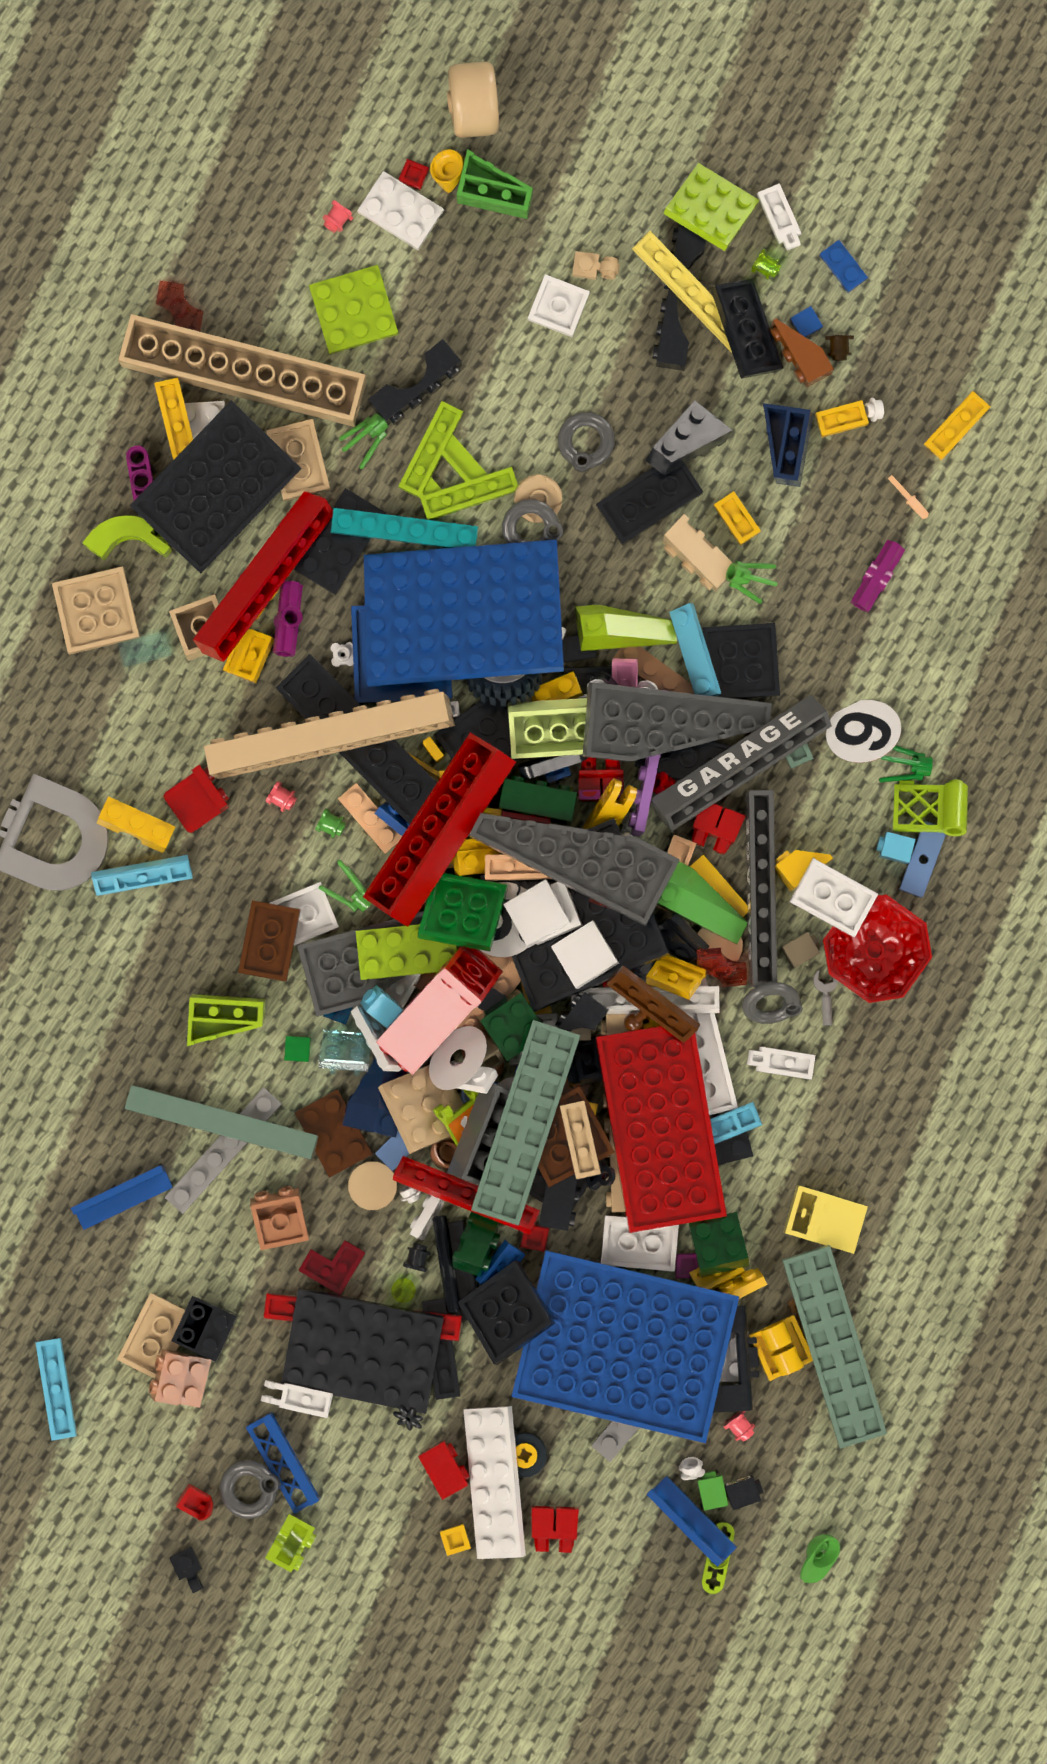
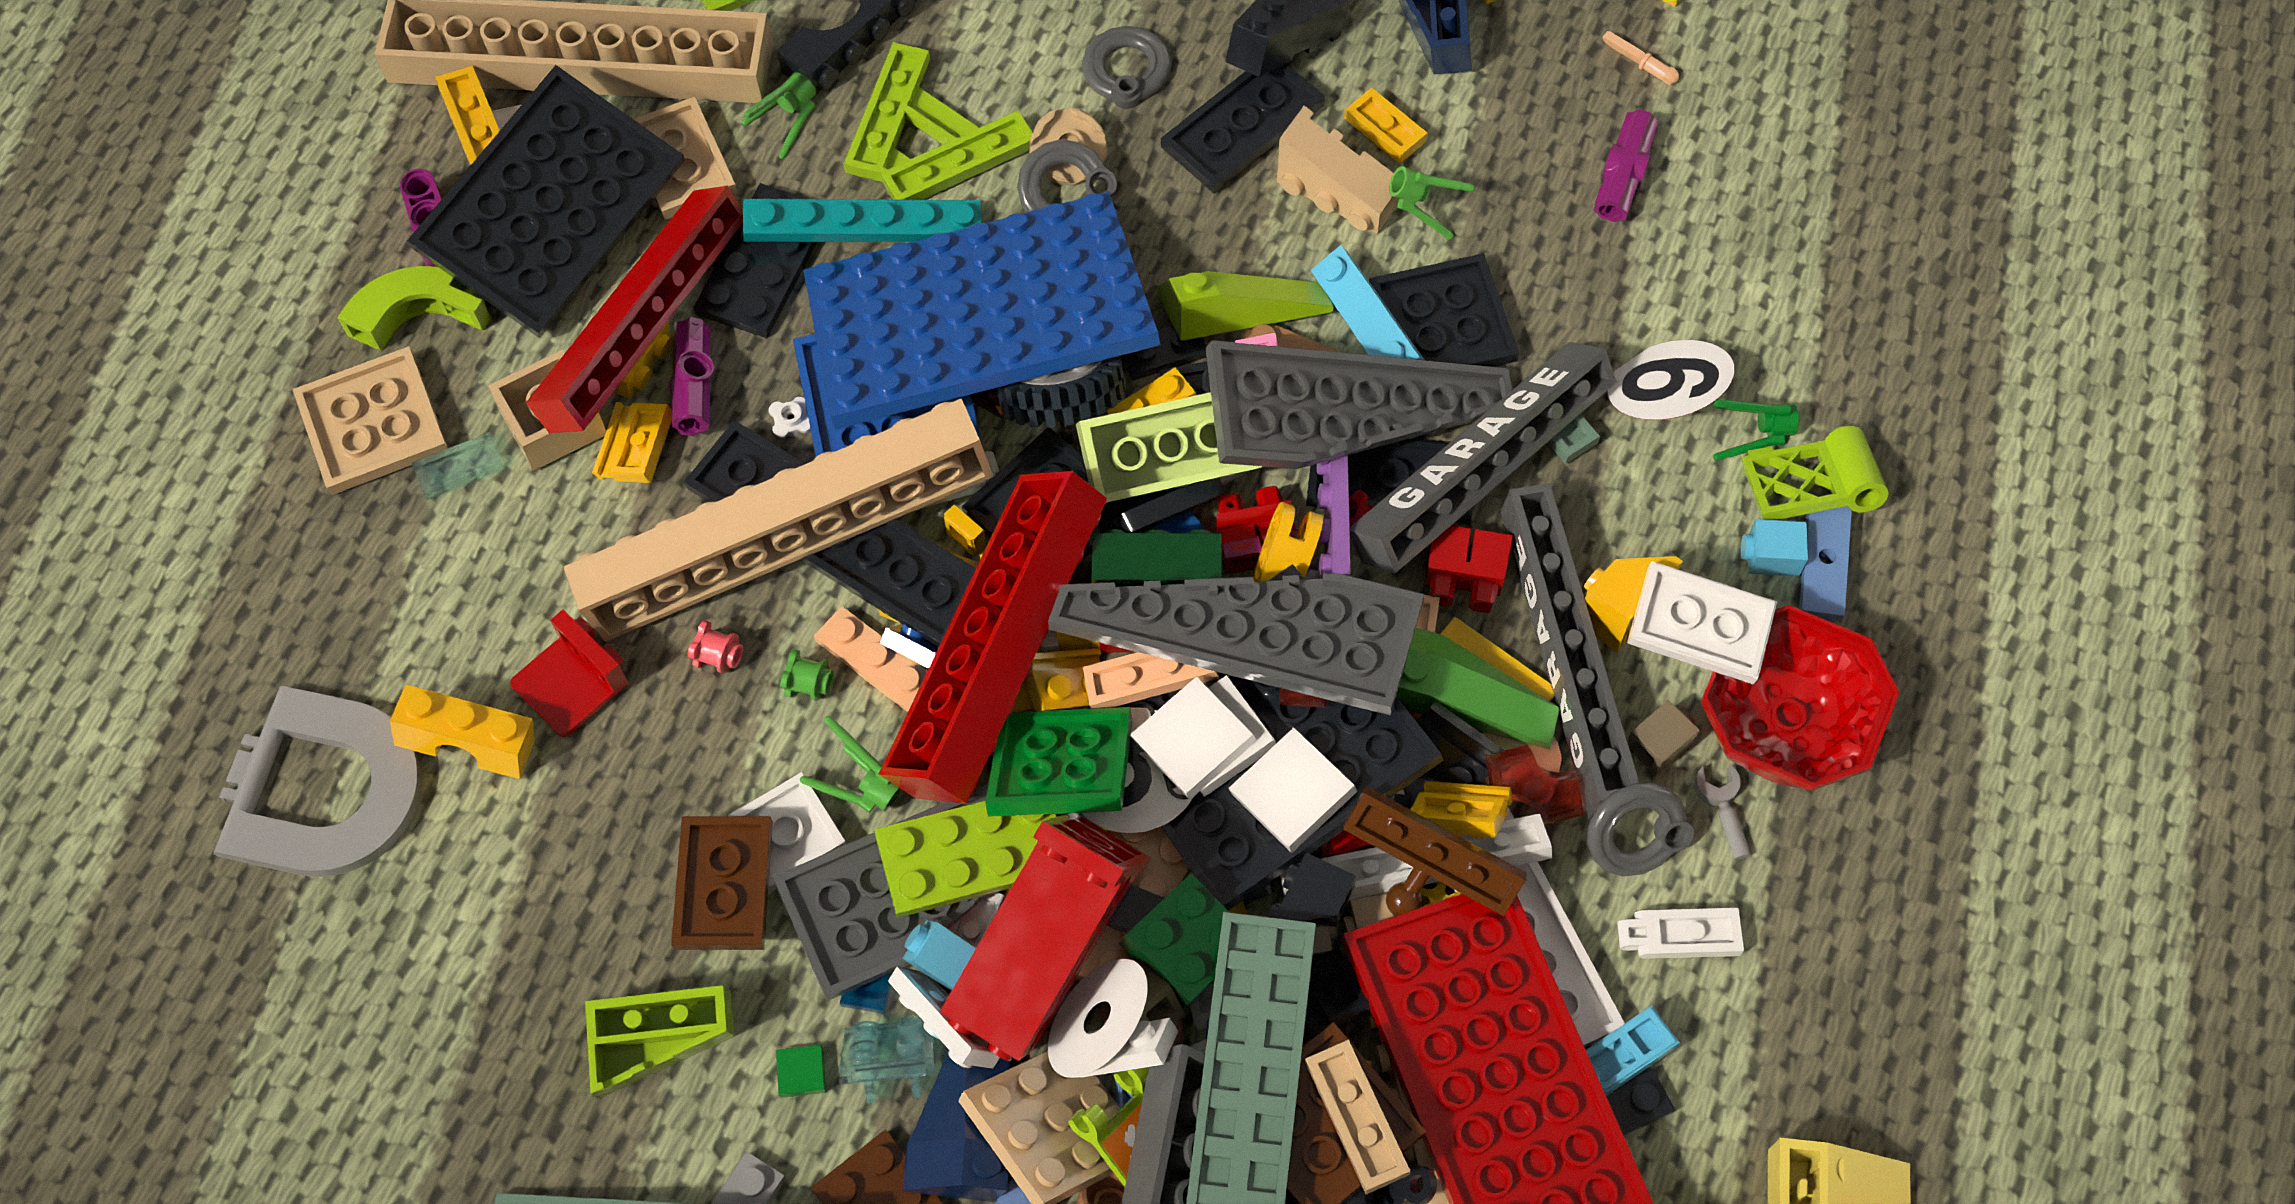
camera: 10 degrees left, 20 degrees down
medium azure plate [91,855,193,896] -> none

